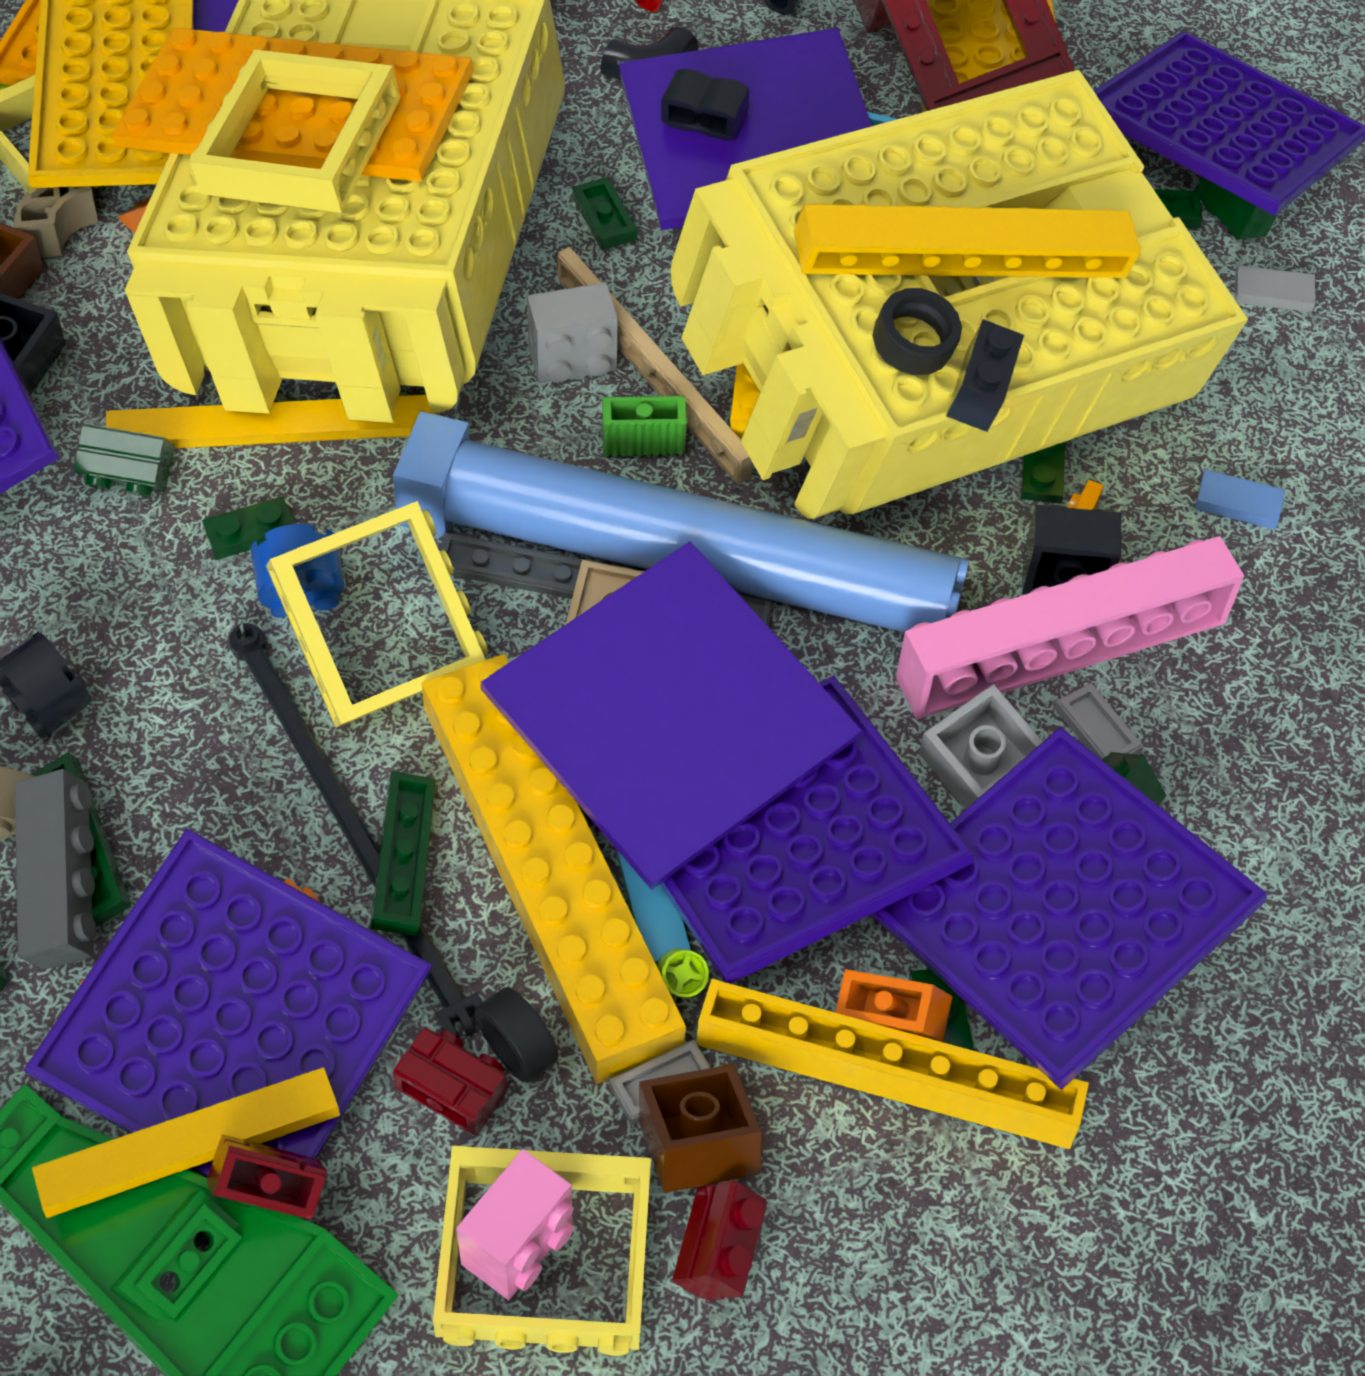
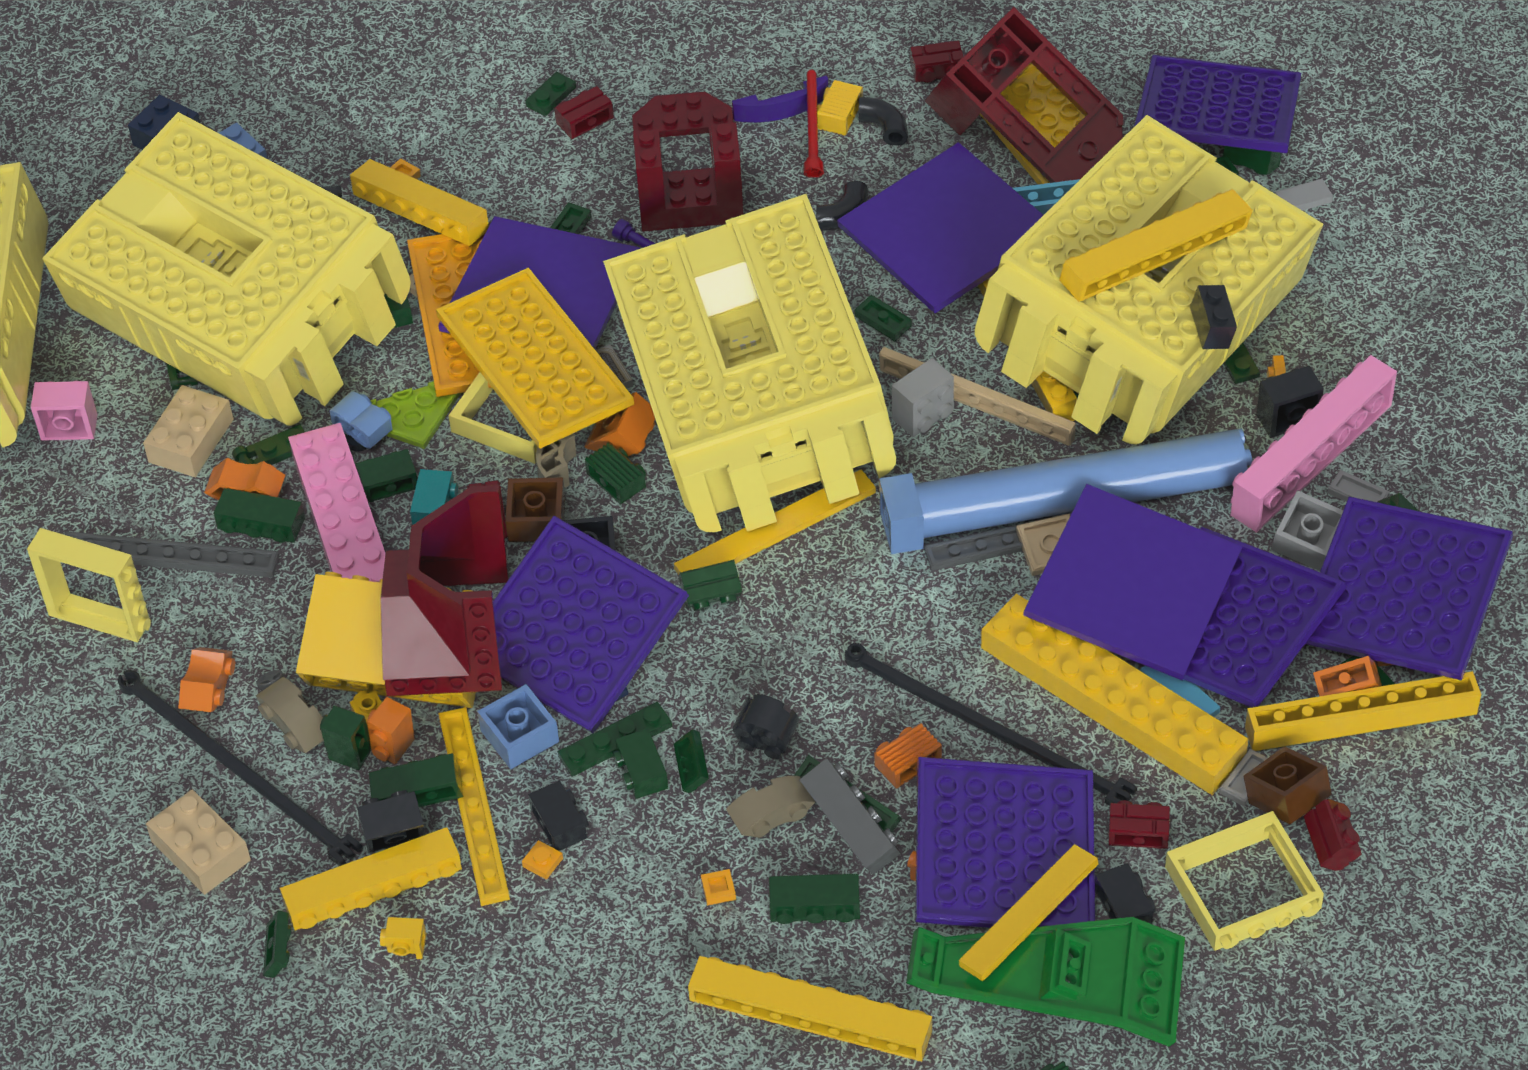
camera: 20 degrees left, 5 degrees down
light orange plate [111,27,474,182] -> none
light yellow window [190,49,401,213] -> none
dark green plate [202,496,294,560] -> none
dark red brick [207,1134,327,1220] -> none
blue brick [251,524,345,618] -> none
light yellow window [266,501,488,728] -> none
dark green plate [370,771,436,937] -> none
bright pink brick [456,1149,574,1301] -> none
black tyre [474,987,559,1083] -> none
bright green brick [602,396,687,457] -> none
lime wheel [656,948,709,998] -> none
black brick [661,69,749,140] -> none
black tyre [872,288,962,375] -> none
medium blue tile [1194,469,1285,530] -> none
none -> dark green brick [585,442,646,505]
none -> orange brick [874,723,942,789]
none -> black brick [1095,863,1156,924]

